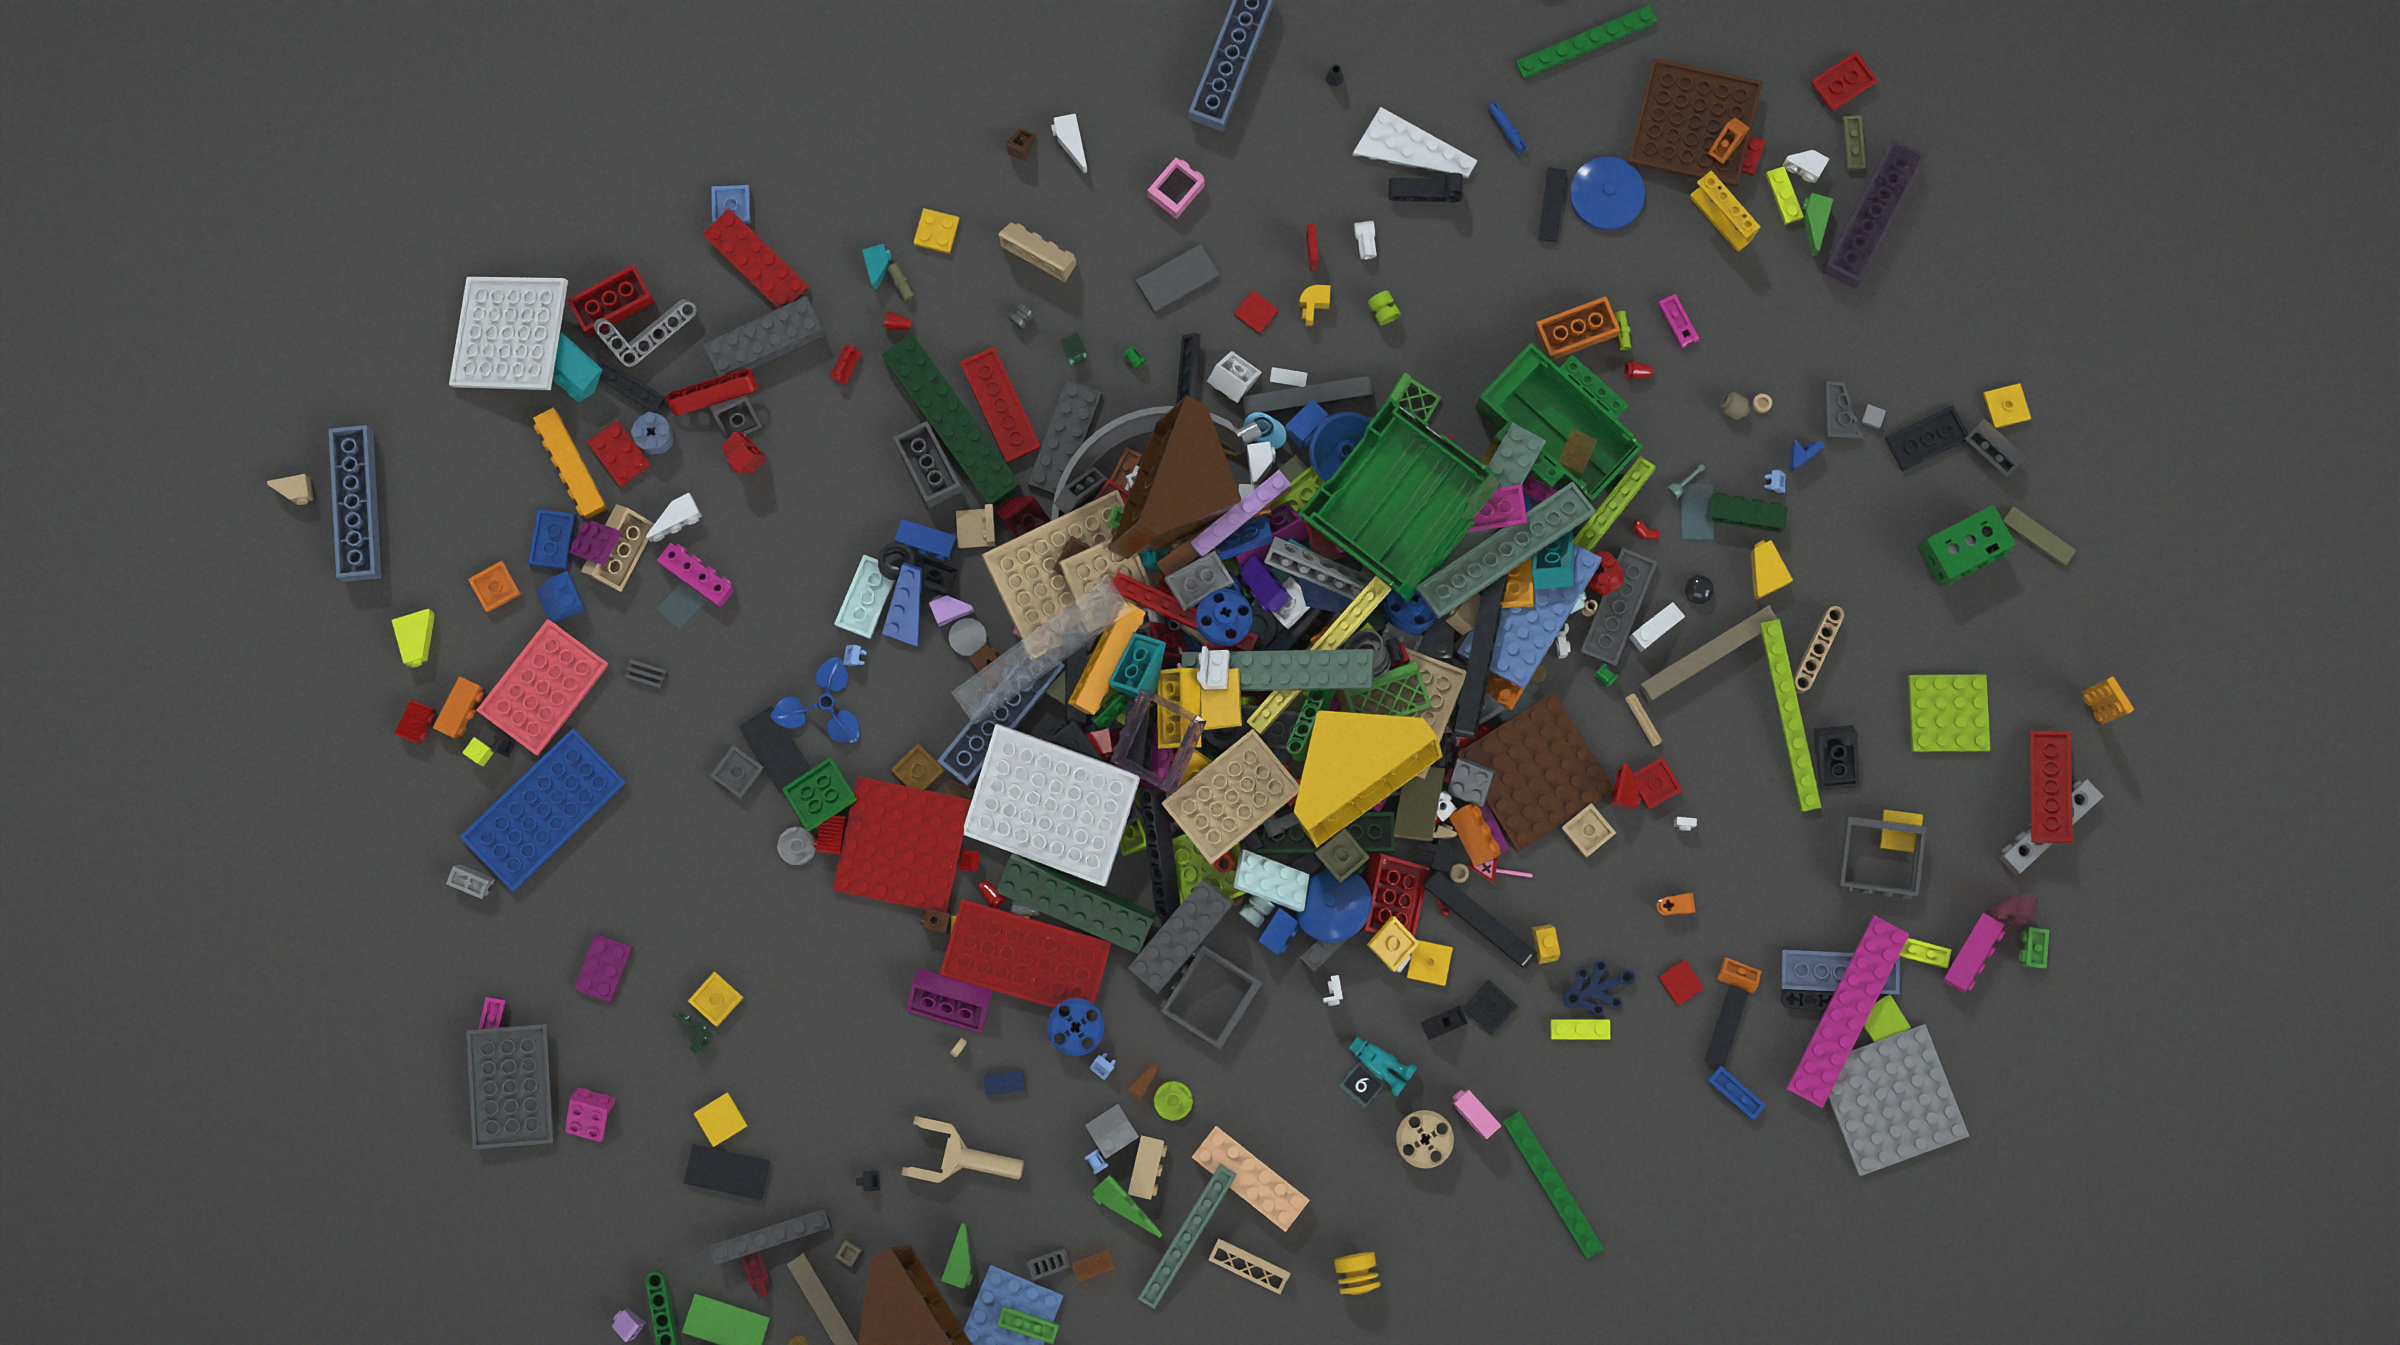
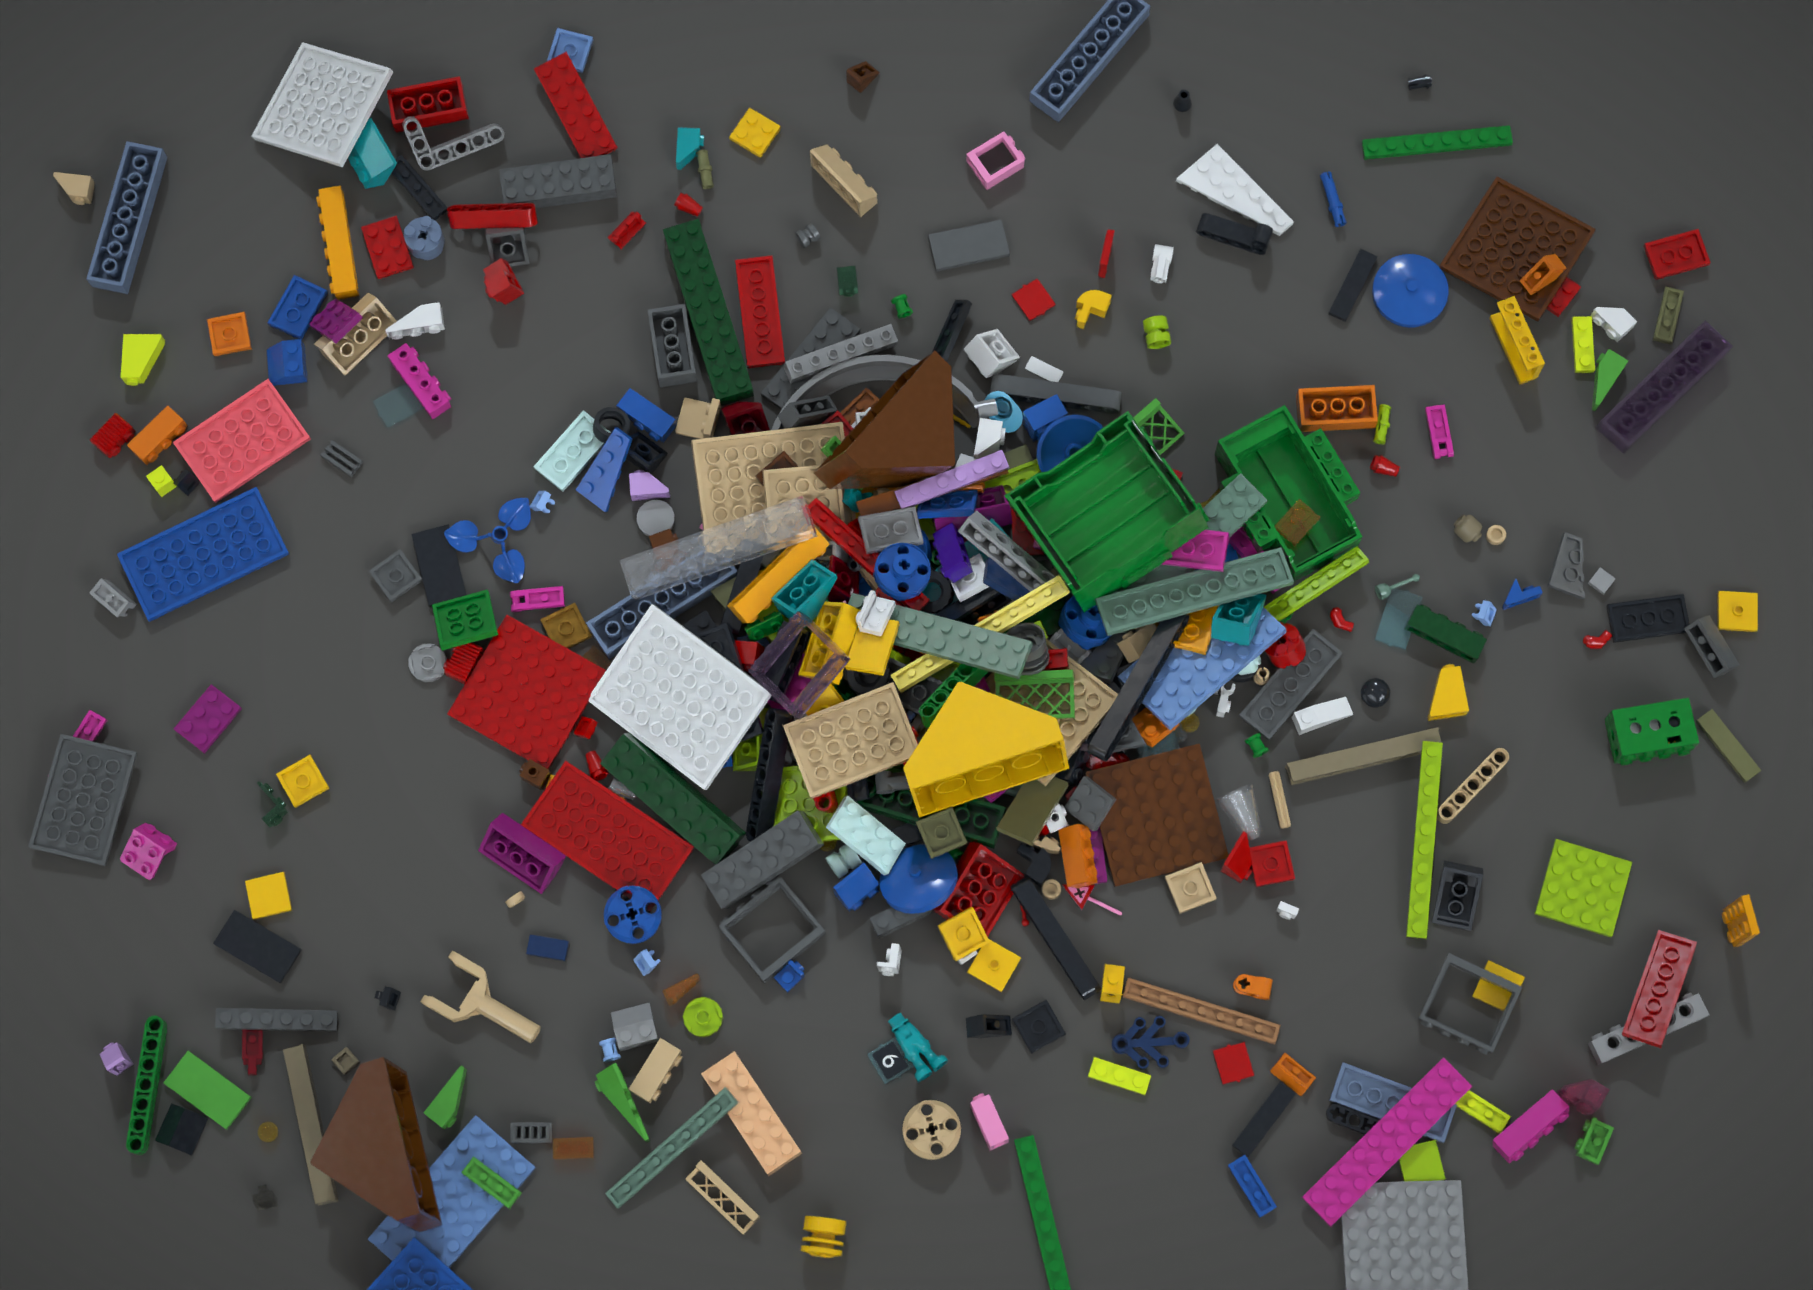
camera: 20 degrees right, 5 degrees down
white slope [1051,113,1087,173] -> none
black pin [1385,637,1404,663] -> none
none -> dark pink plate [510,586,565,612]
none -> blue bracket [774,960,805,993]
none -> light grey brick [783,324,898,384]
none -> medium nougat tile [1122,978,1281,1045]
none -> clear cone [1216,784,1262,841]
none -> red arm [1583,630,1612,649]

